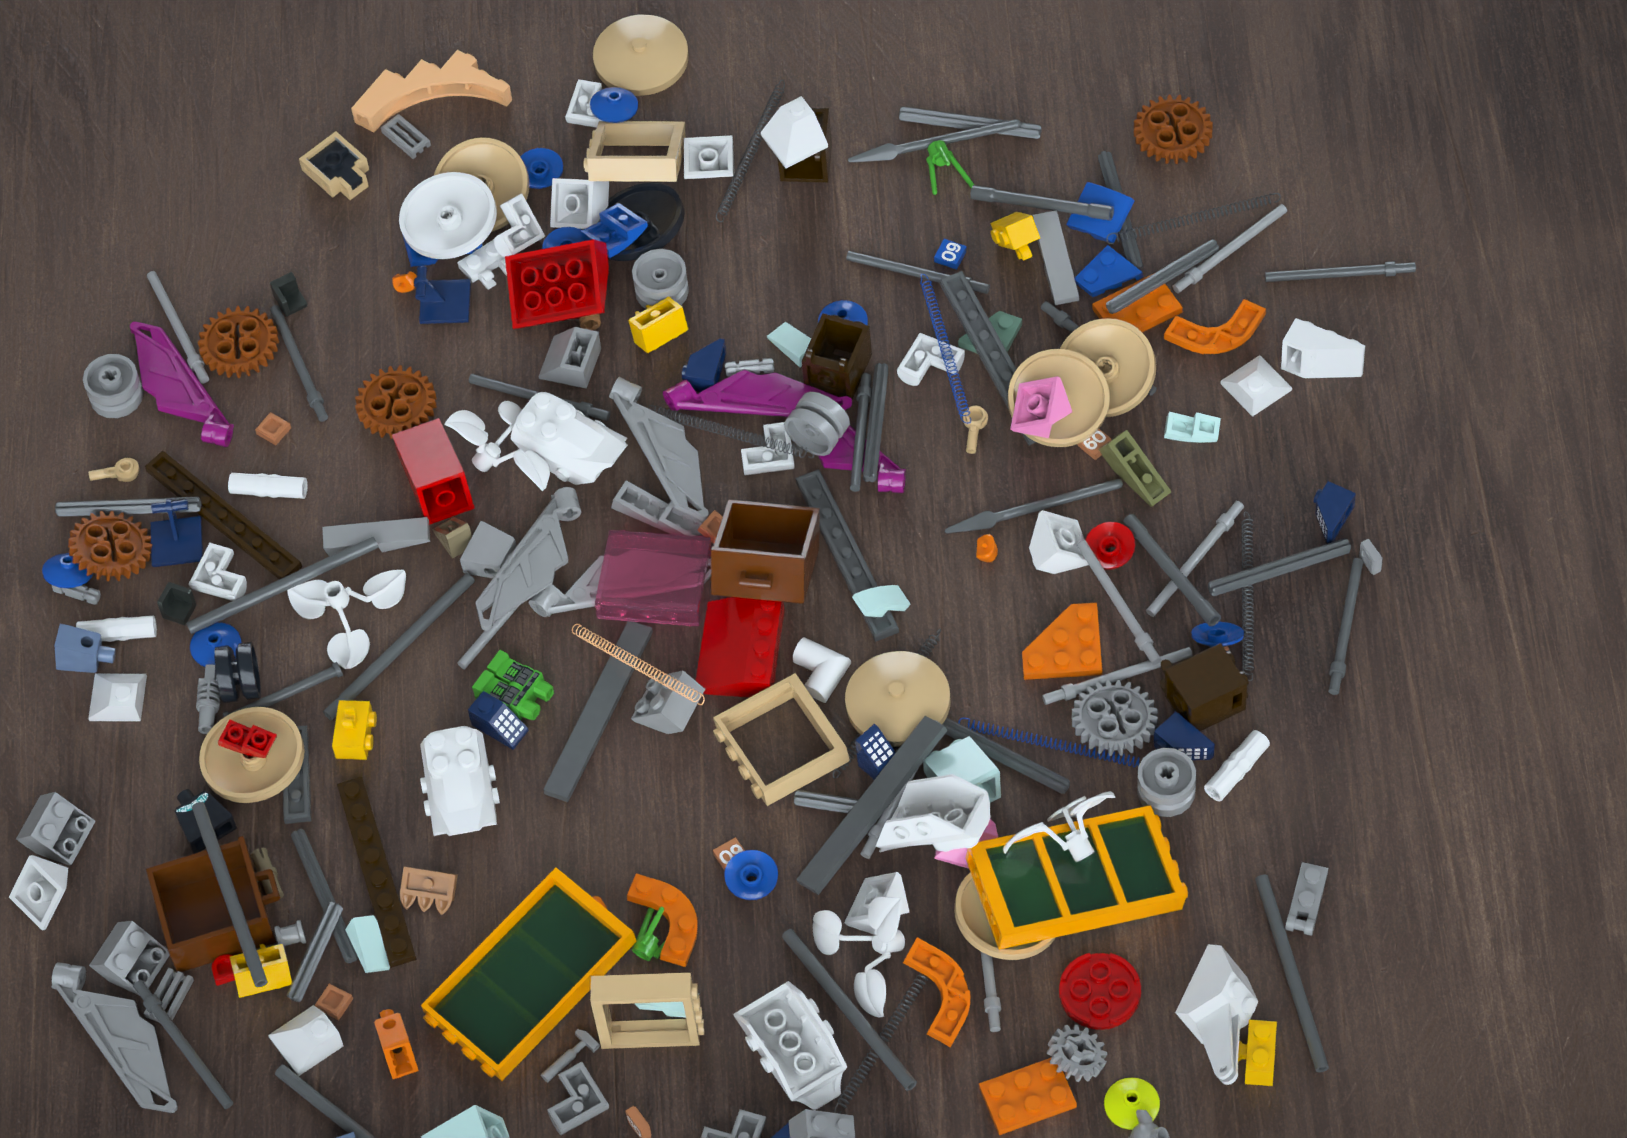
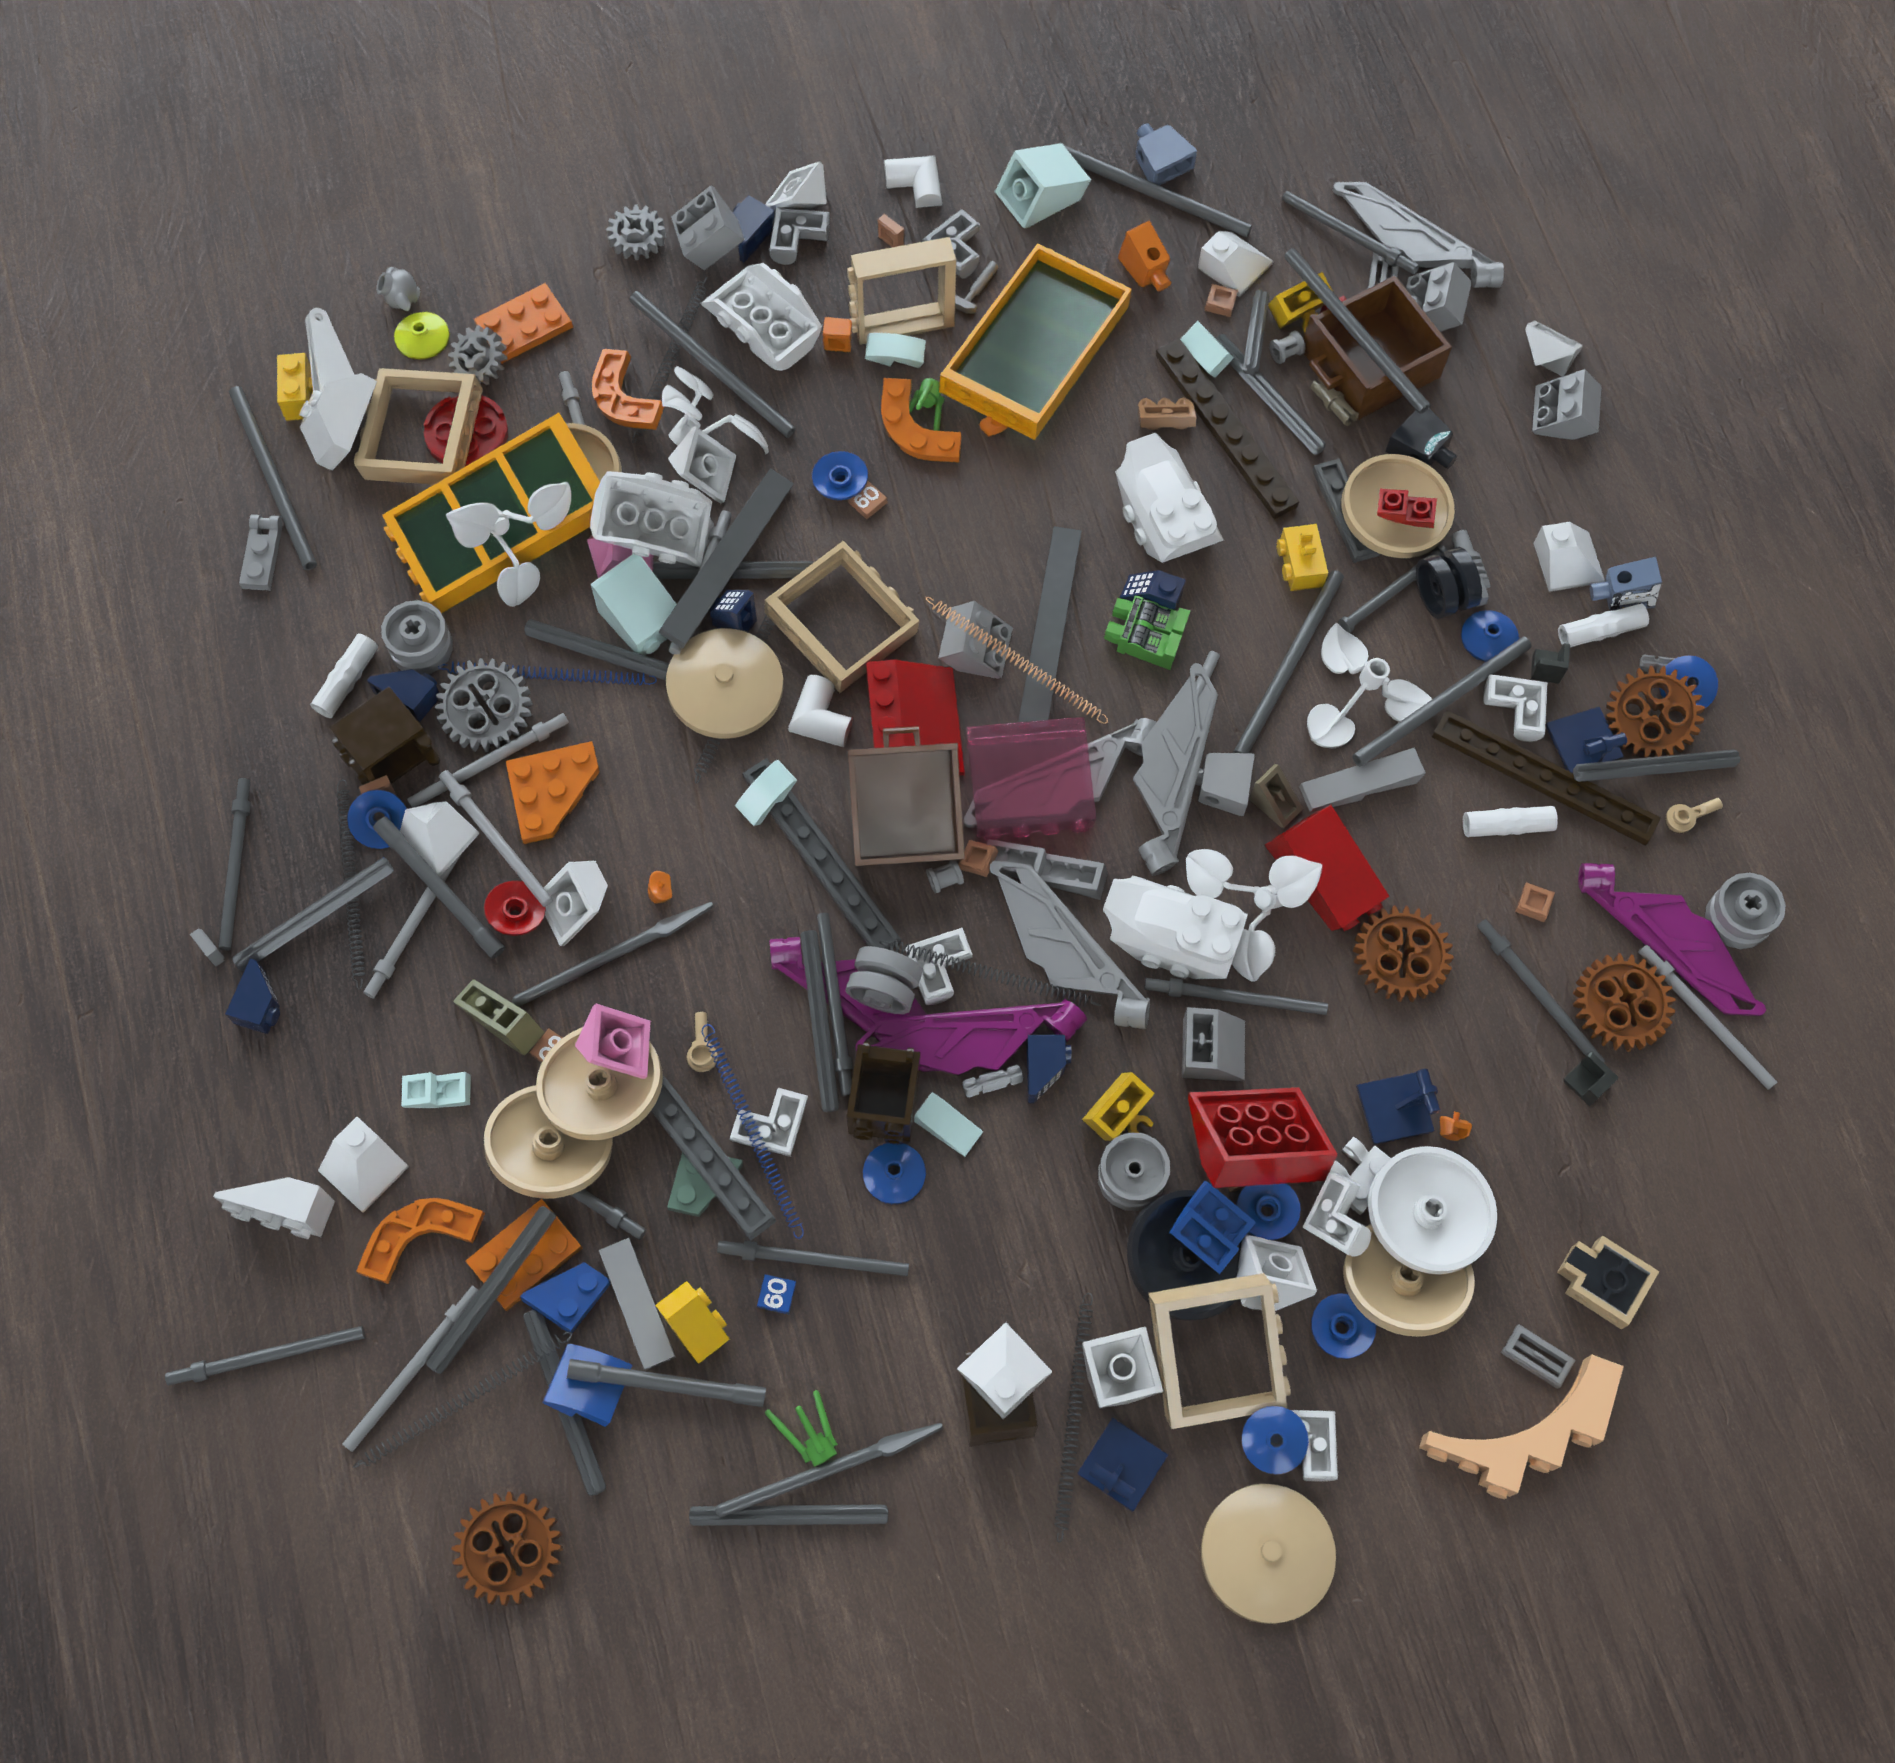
camera: 160 degrees right, 10 degrees up
none -> tan window [354,368,483,485]
none -> white slope [400,802,479,877]
none -> orange slope [823,317,852,352]
none -> dark blue plate [1077,1418,1168,1512]

